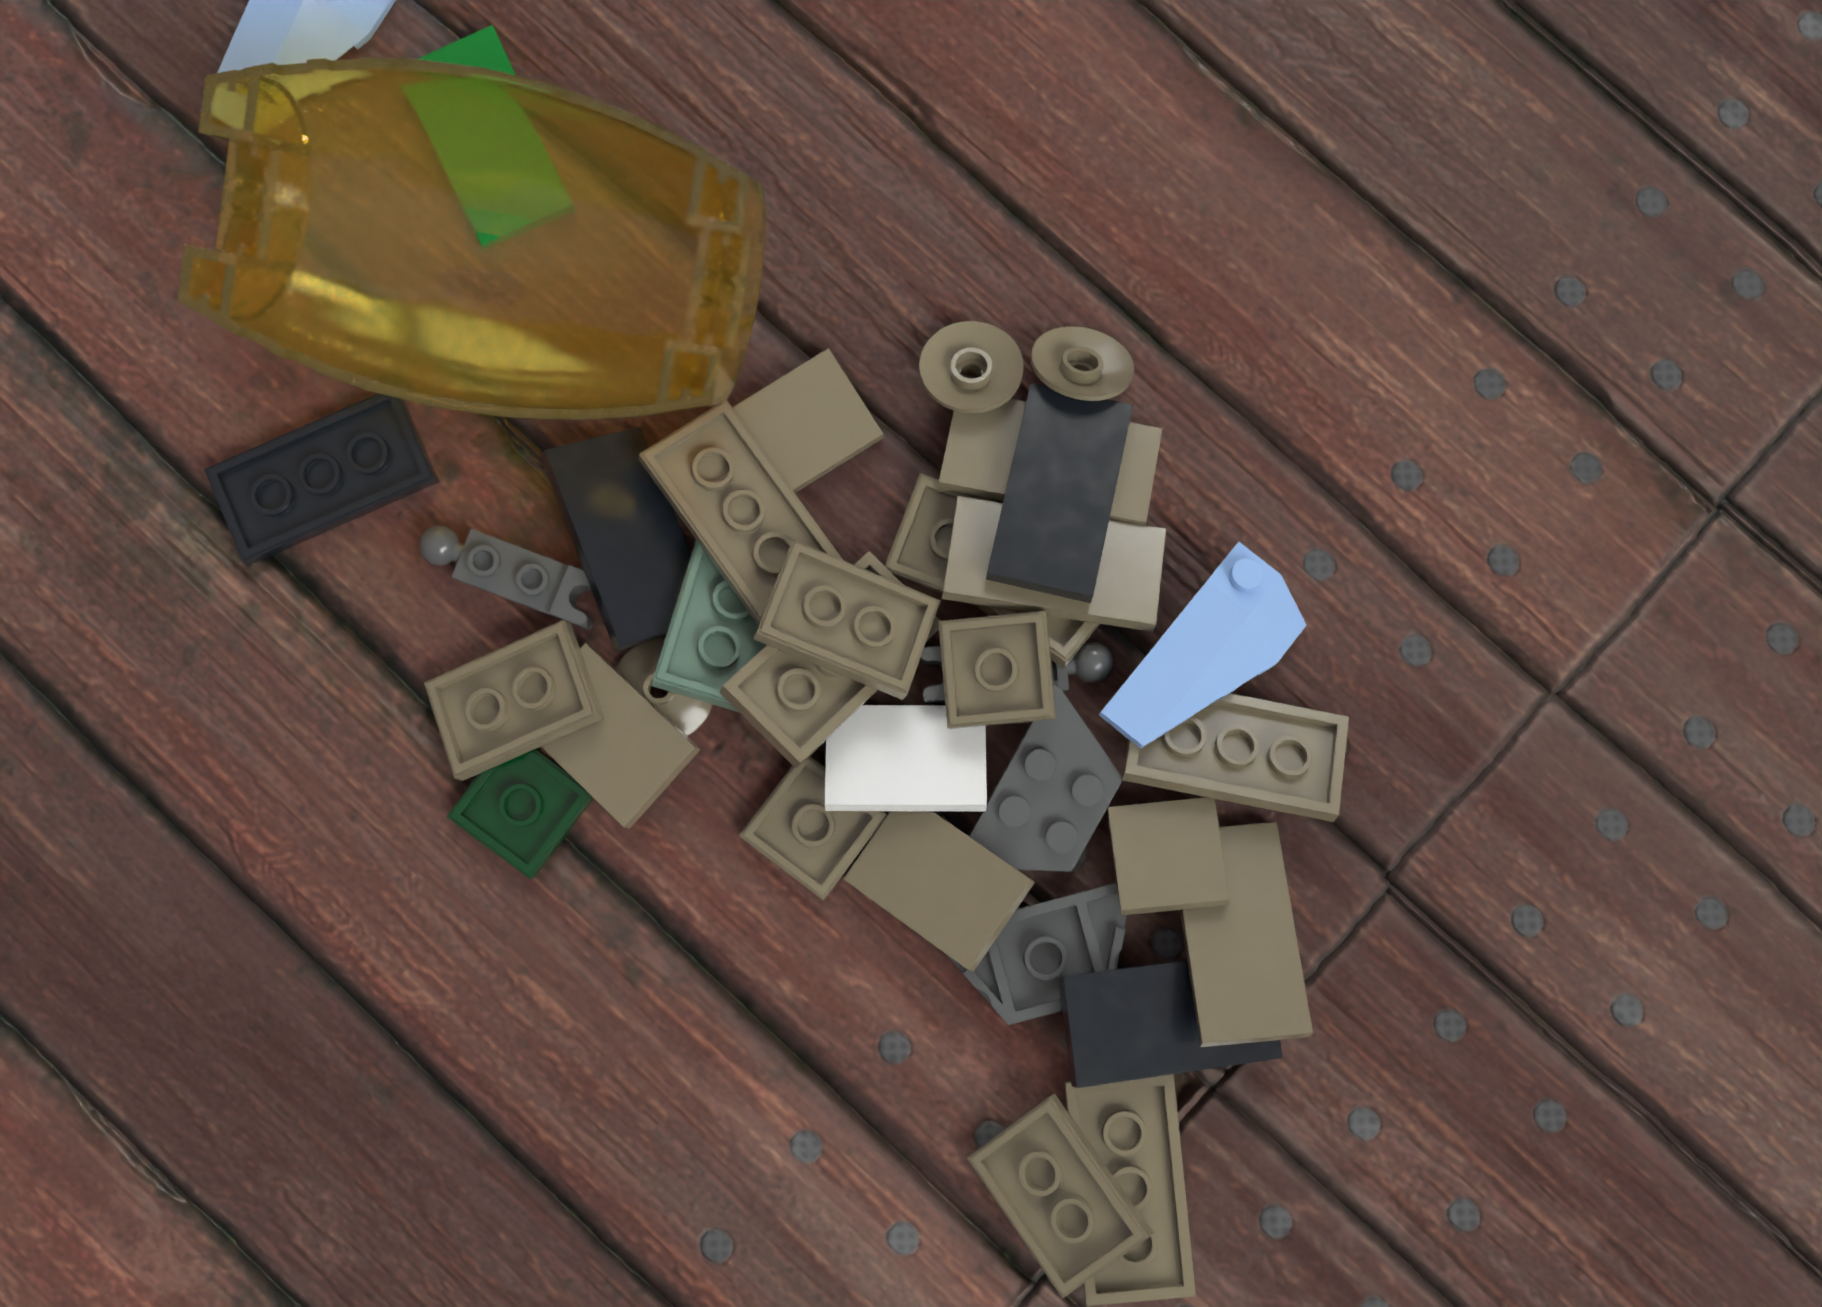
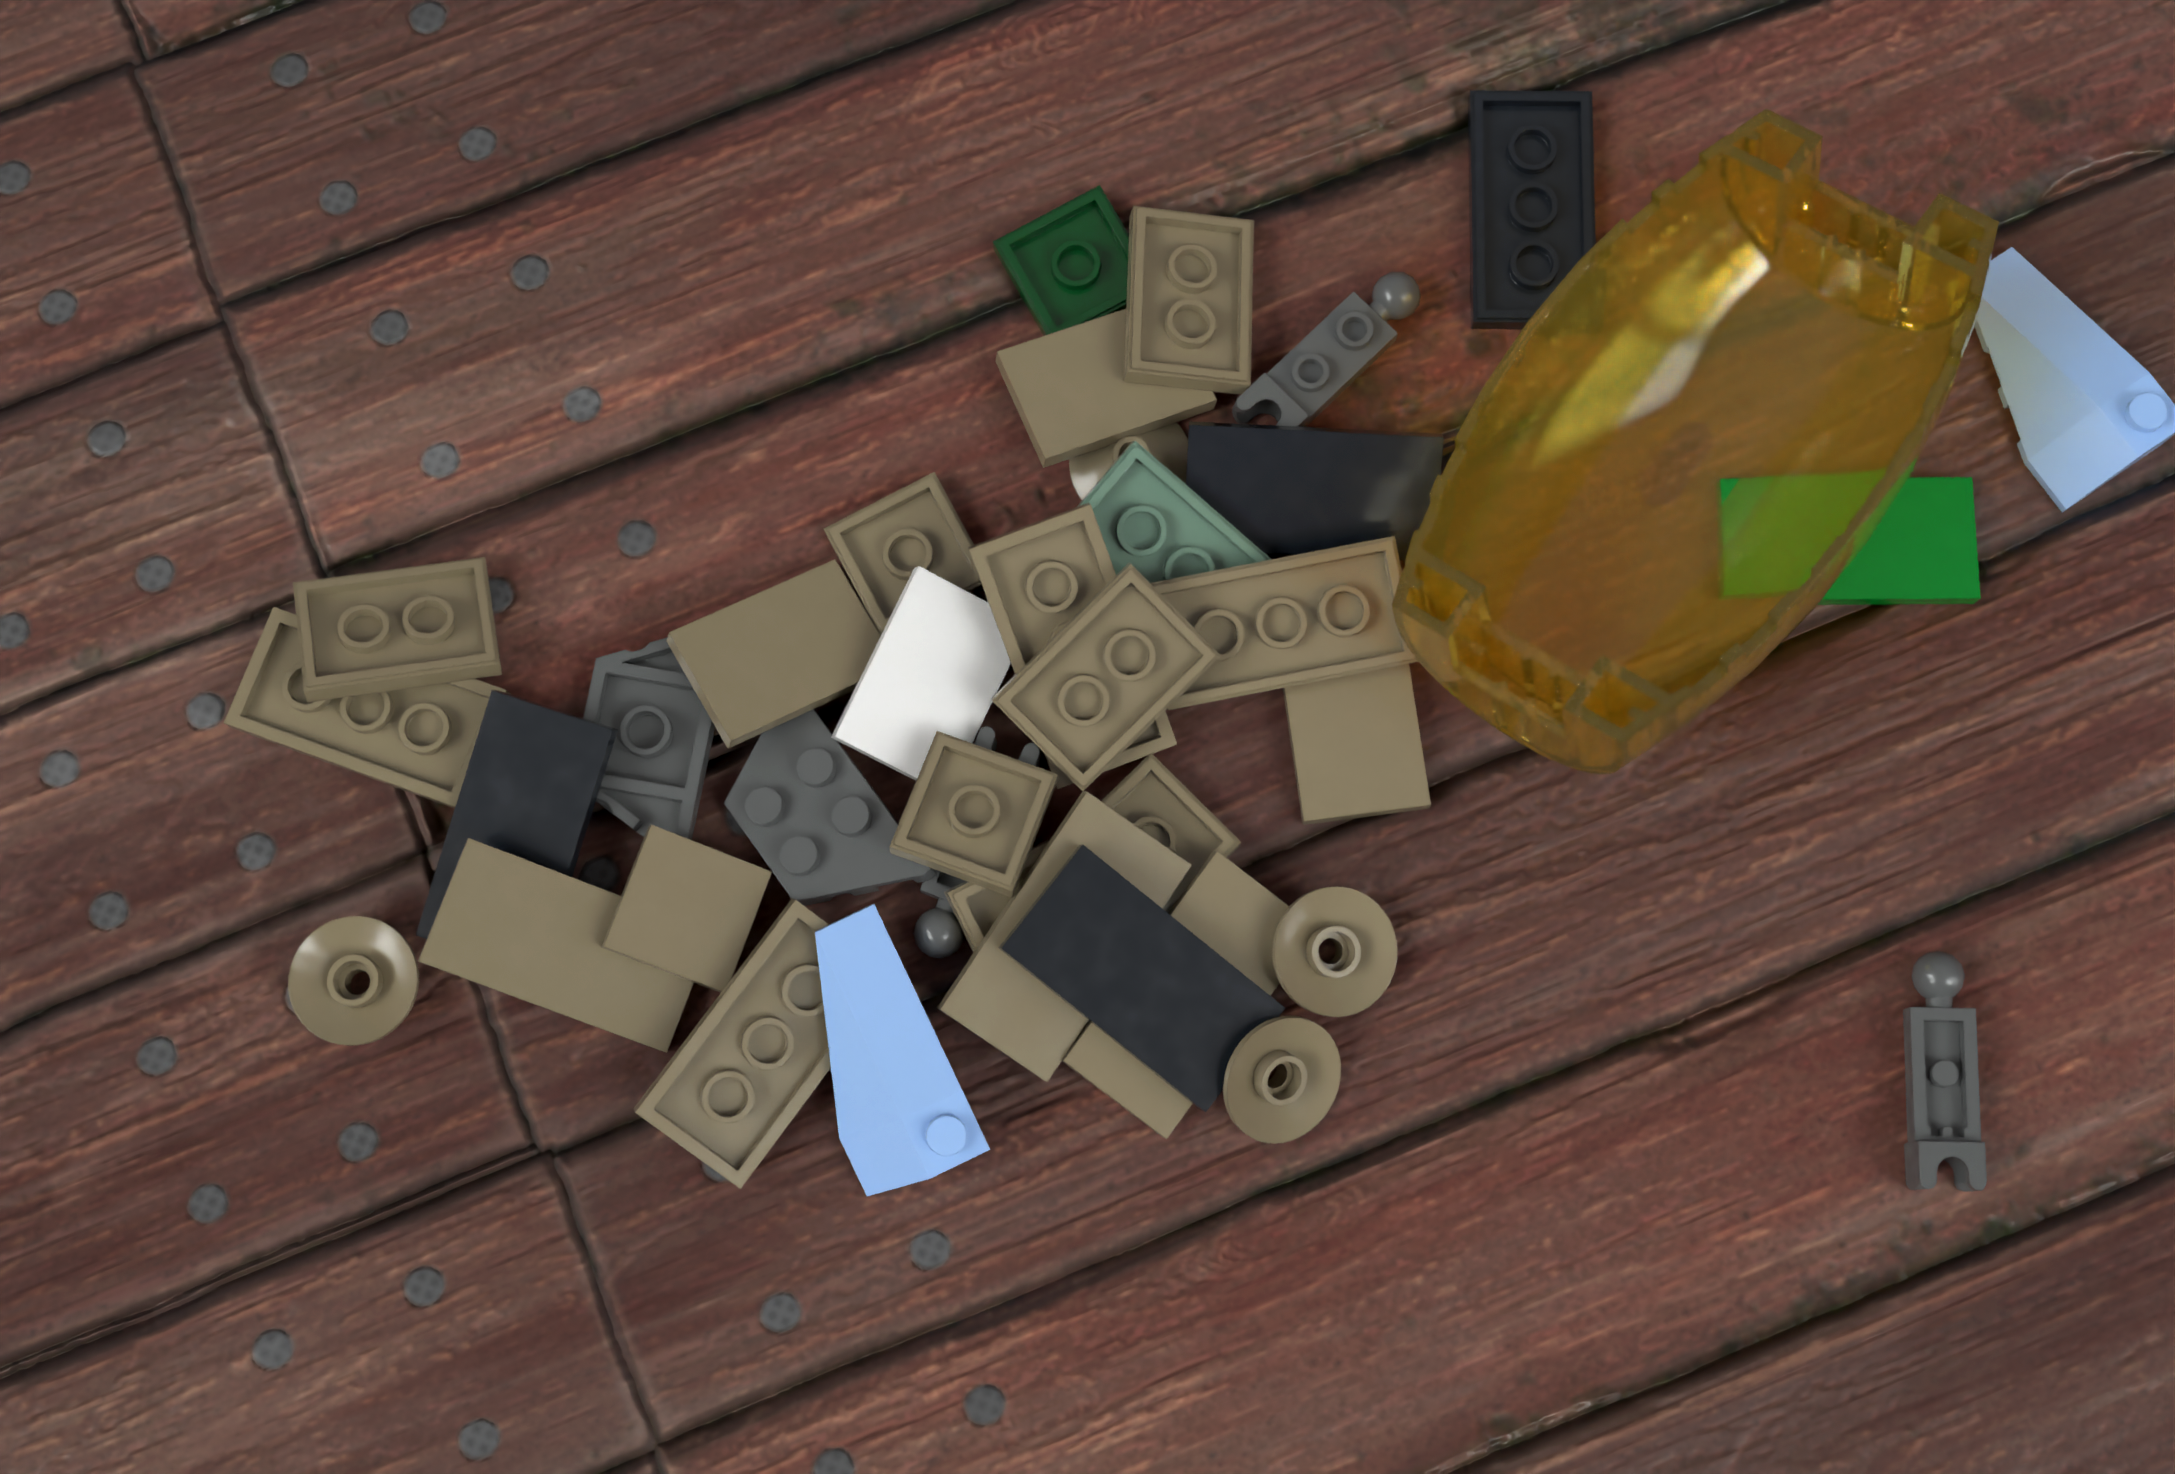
camera: 115 degrees right, 5 degrees down
none -> dark tan dish [288,916,419,1046]

